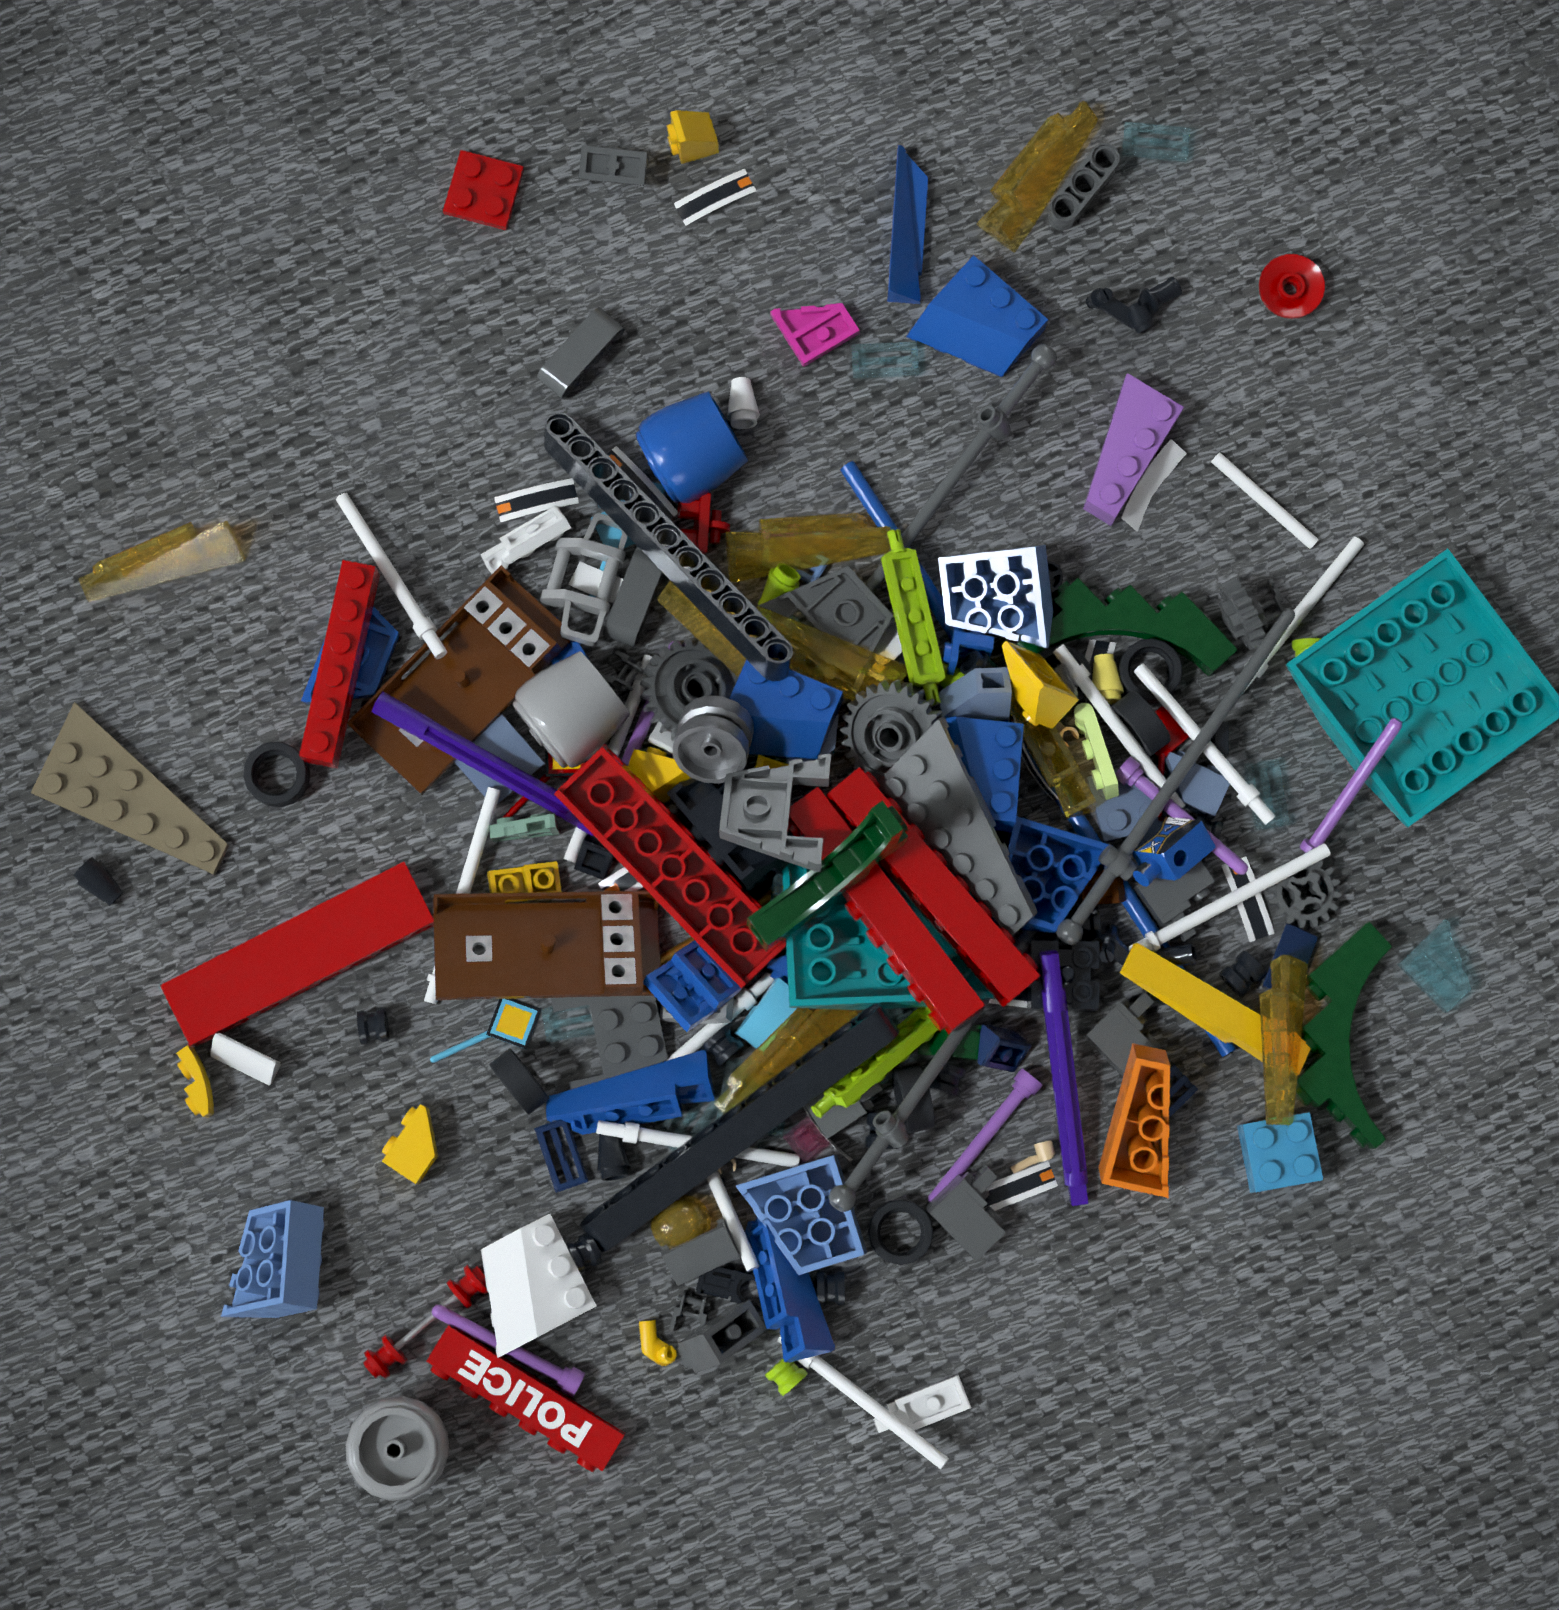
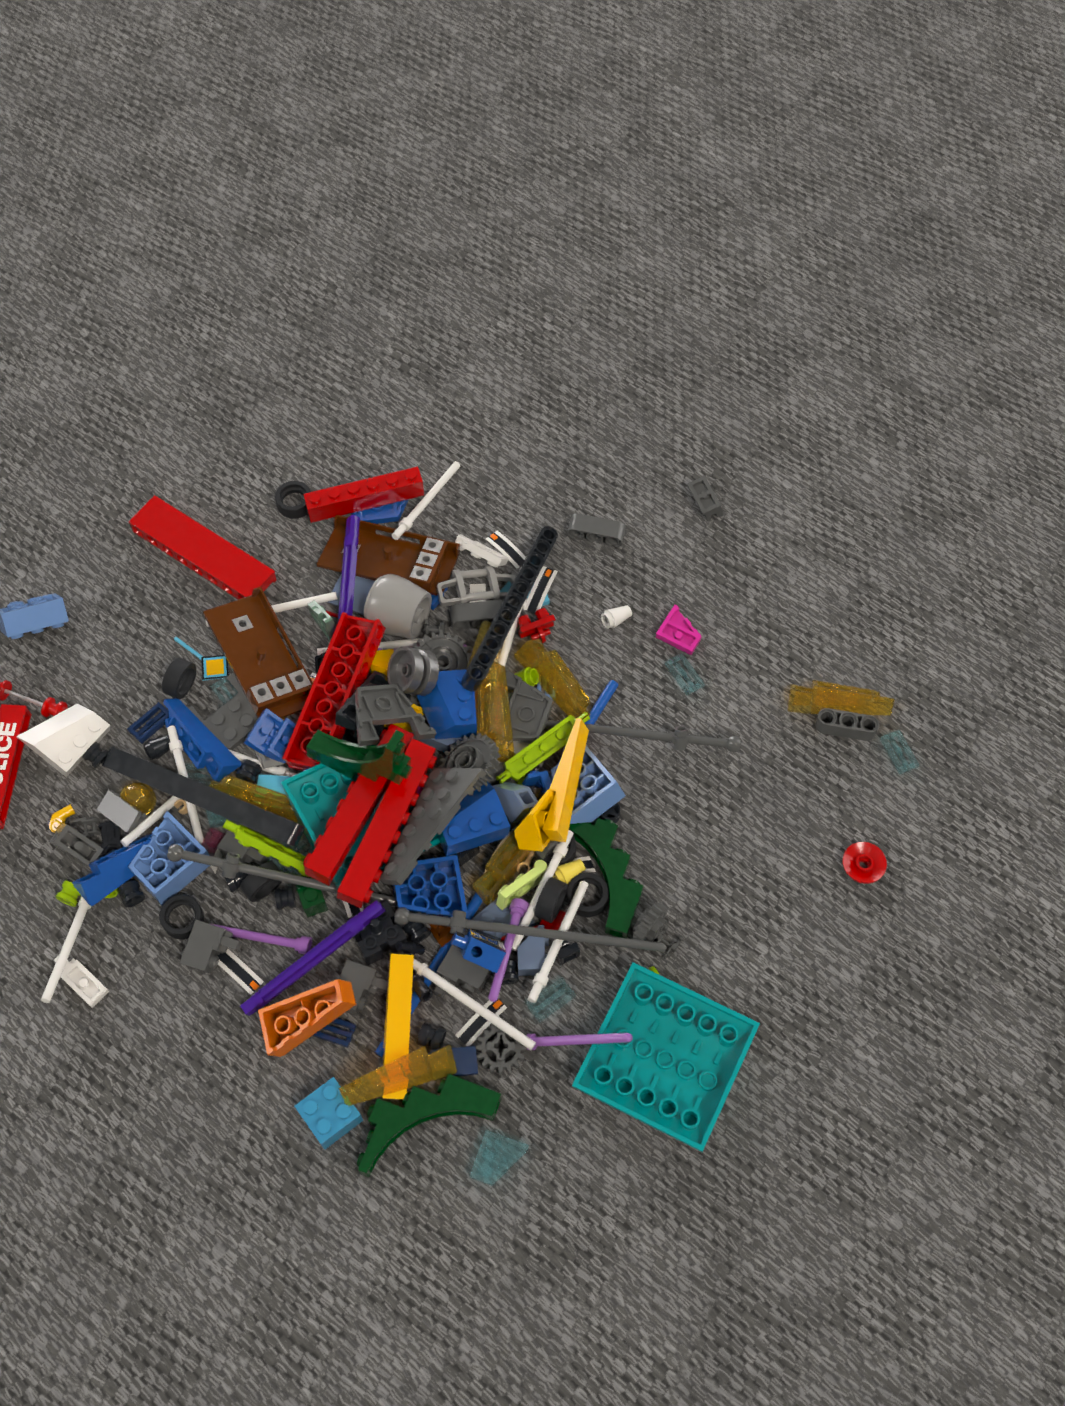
camera: 65 degrees right, 20 degrees down
dark tan wing [31,702,229,875] -> none
black cone [73,857,124,906] -> none
clear yellow wedge [78,521,246,602] -> none
yellow slope [176,1045,214,1118] -> none
white slope [211,1033,281,1086] -> none
black wheel [357,1008,389,1045] -> none
yellow slope [382,1104,438,1185] -> none
medium lavender piece [432,1305,585,1398] -> none
red plate [443,150,524,231] -> none
yellow slope [487,861,562,904] -> none
blue piece [636,391,749,503] -> none
yellow slope [666,110,719,164] -> none
sticker [674,169,756,226] -> none
blue wedge [887,145,928,304] -> none
blue wedge [906,255,1048,377] -> none
dark blue slope [977,1024,1031,1072] -> none
tan hand [1010,1140,1055,1174] -> none
medium lavender wedge [1083,373,1184,526] -> none
black pin [1086,277,1182,334] -> none
white sticker [1121,439,1187,532] -> none
white bar [1211,452,1319,549] -> none
white bar [1243,537,1364,693] -> none
none -> yellow slope [542,718,589,842]

